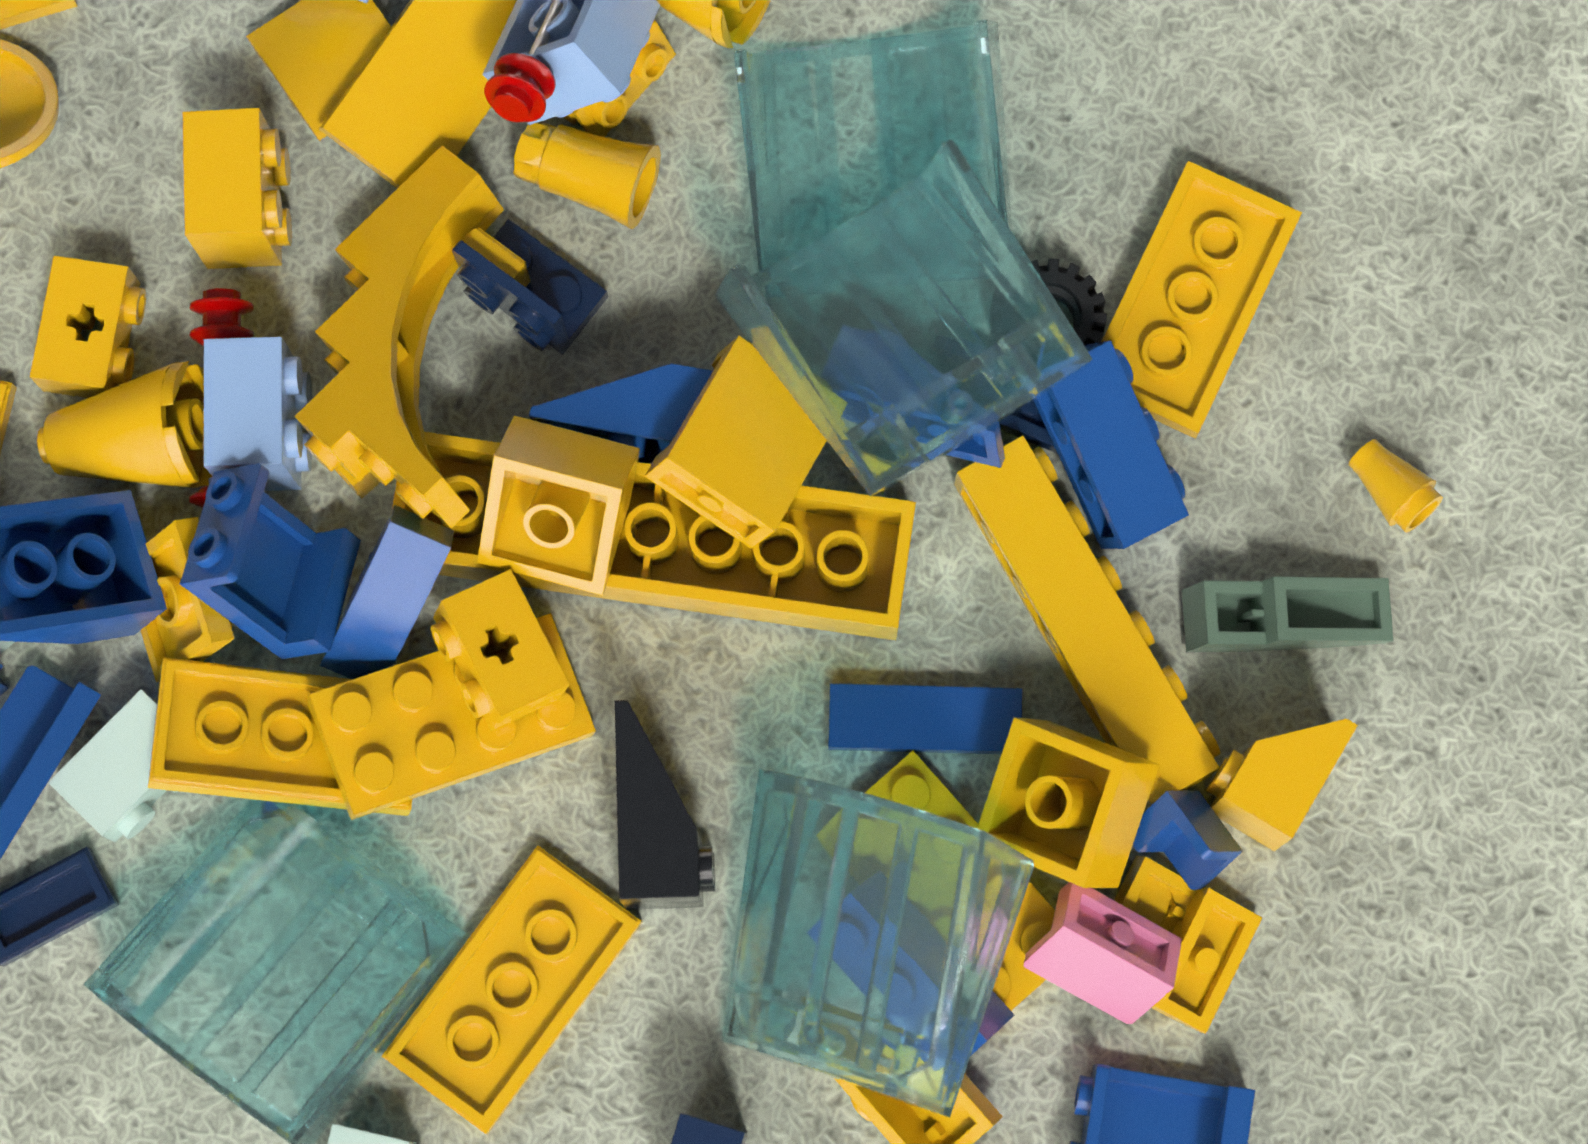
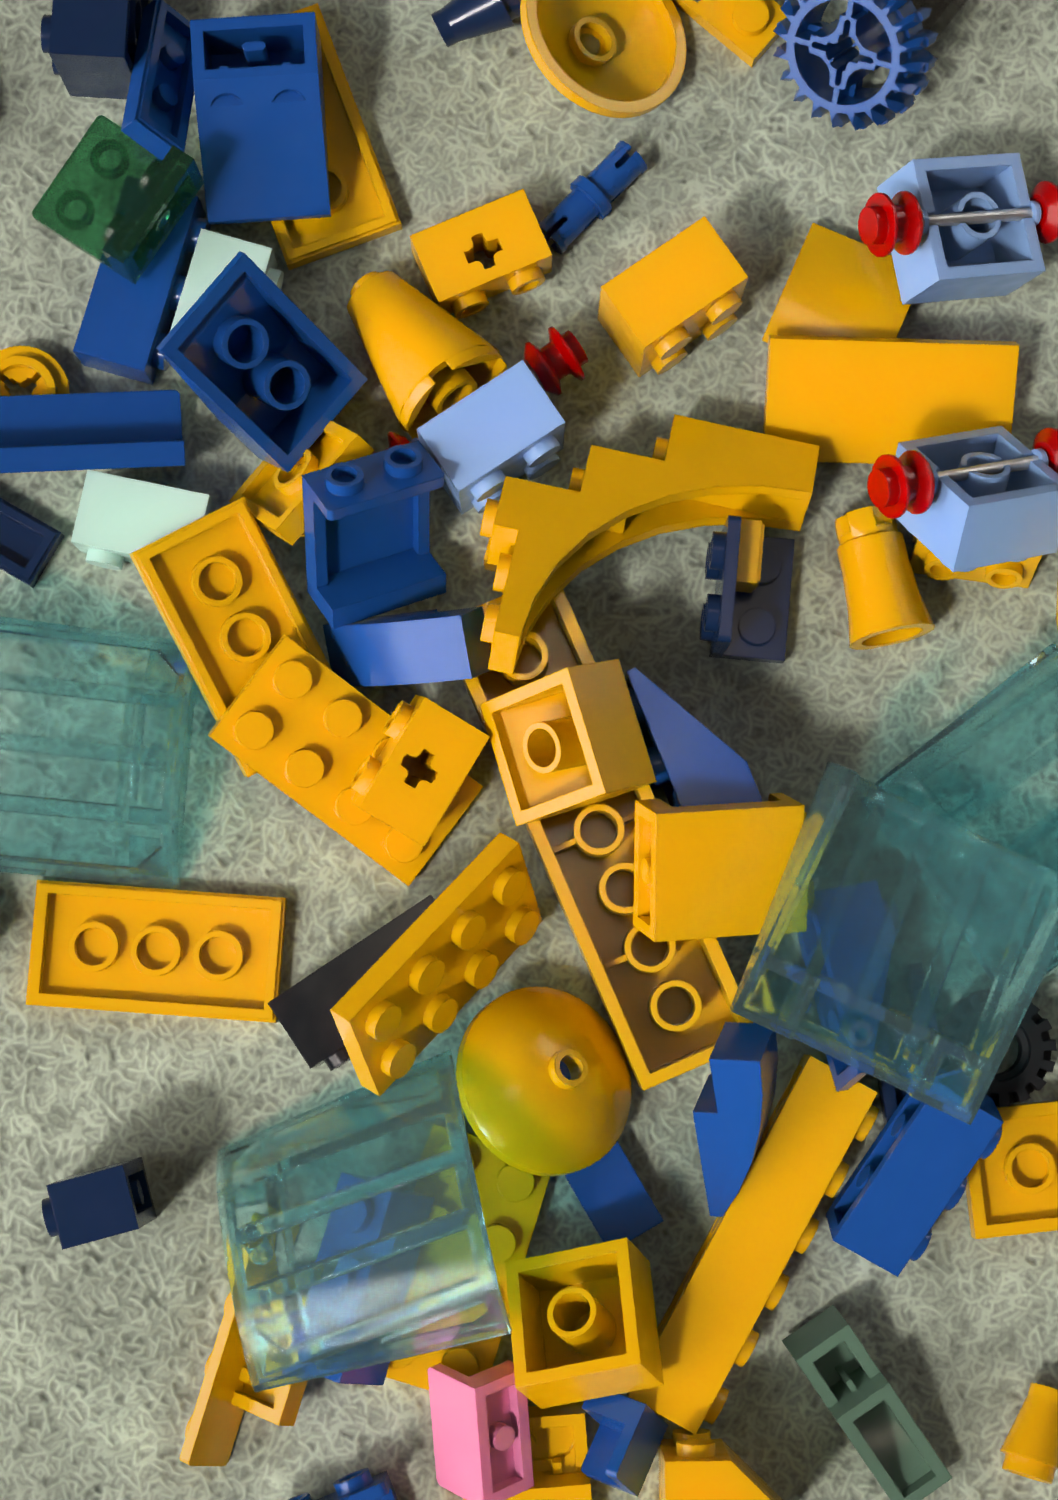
camera: 55 degrees right, 5 degrees up
none -> yellow plate [330,832,542,1097]
none -> yellow dish [456,986,632,1176]
none -> blue pin [538,140,647,254]
none -> blue slope [693,1022,778,1217]

